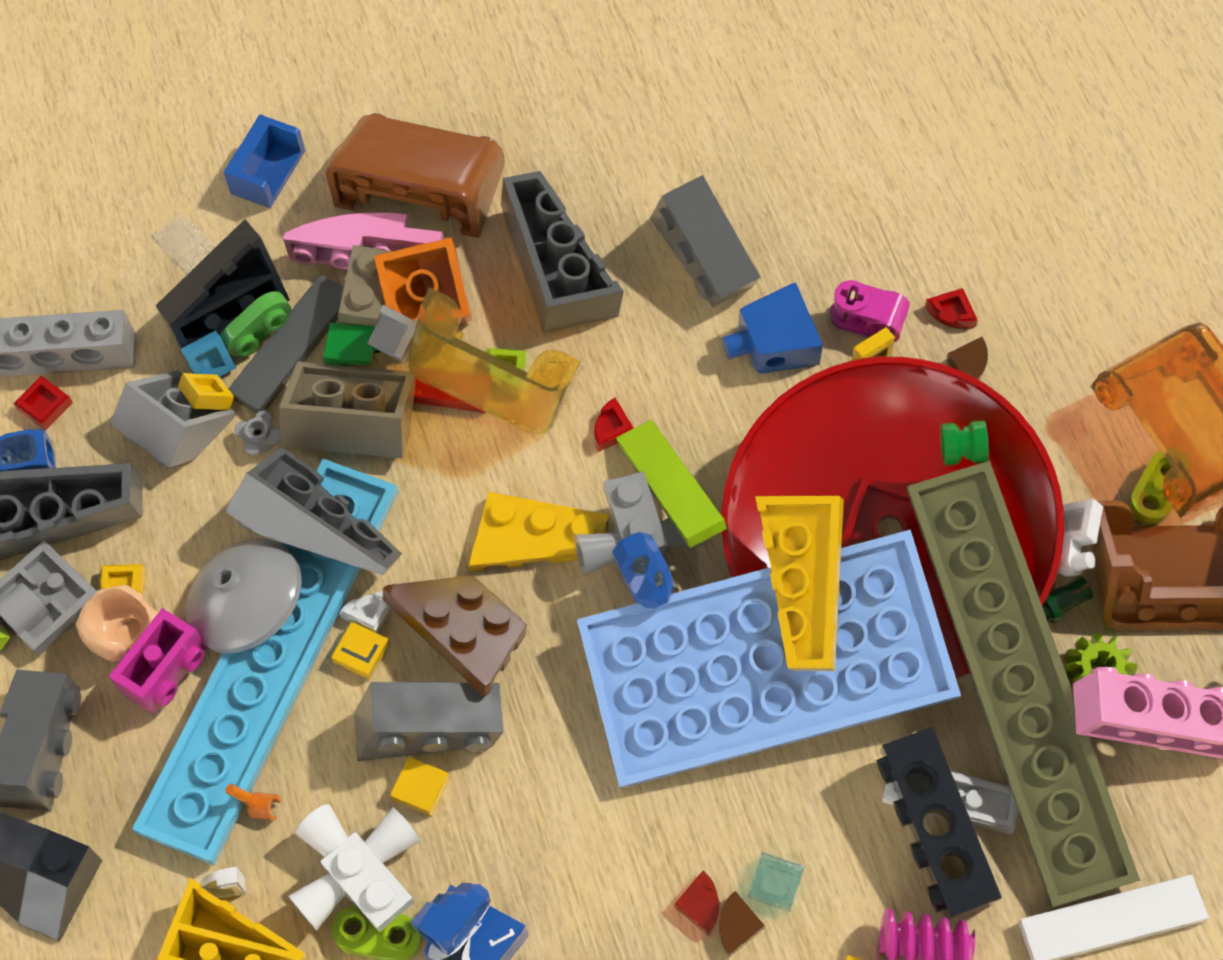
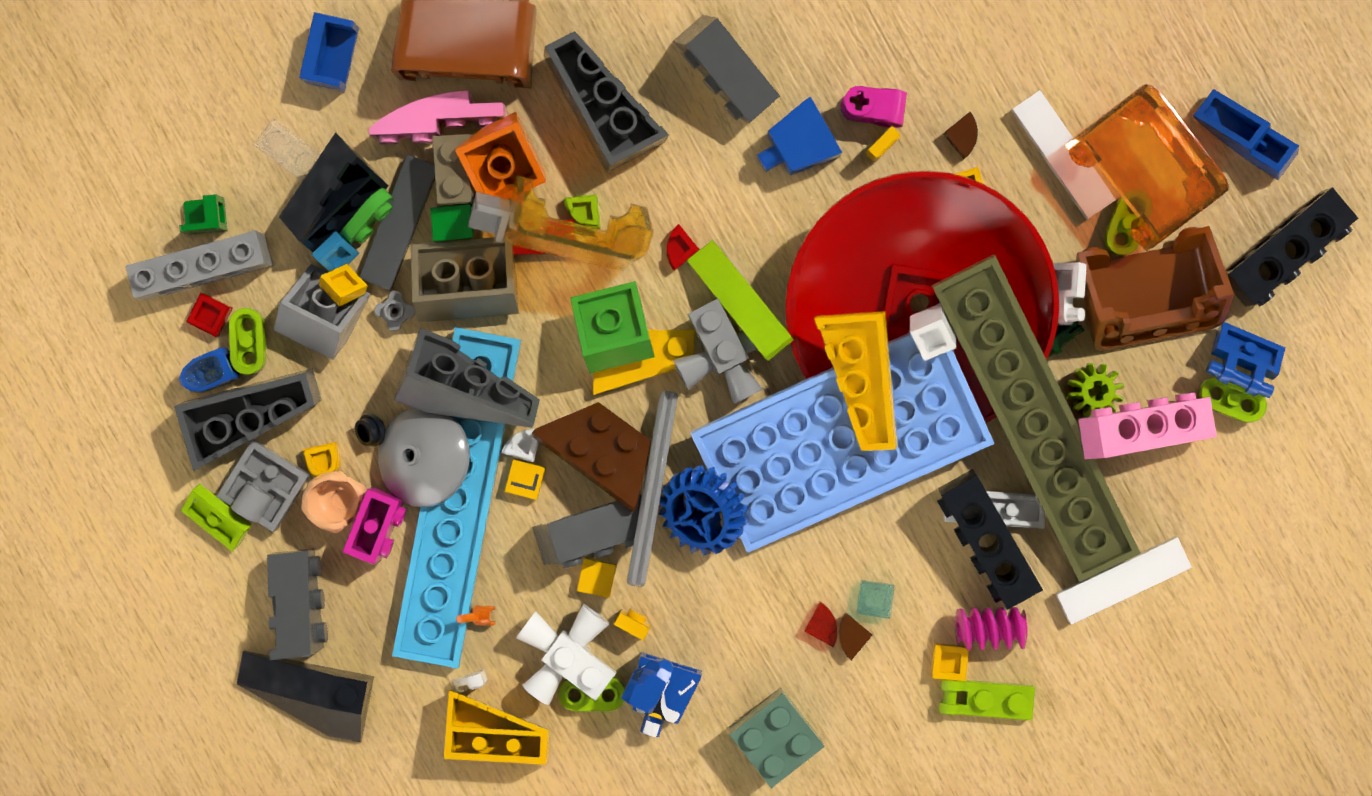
camera: 20 degrees left, 25 degrees up
blue rock [612,532,673,609] -> none
red tile [925,288,978,329] -> none
green wheel [940,420,989,466] -> none
none -> green panel [179,194,227,235]
none -> lime plate [229,308,267,375]
none -> black plate [355,413,386,446]
none -> bright green container [570,281,655,373]
none -> yellow plate [614,608,651,641]
none -> light grey axle [627,391,678,587]
none -> blue gear [658,465,748,556]
none -> white panel [910,304,956,361]
none -> tile [1011,90,1116,220]

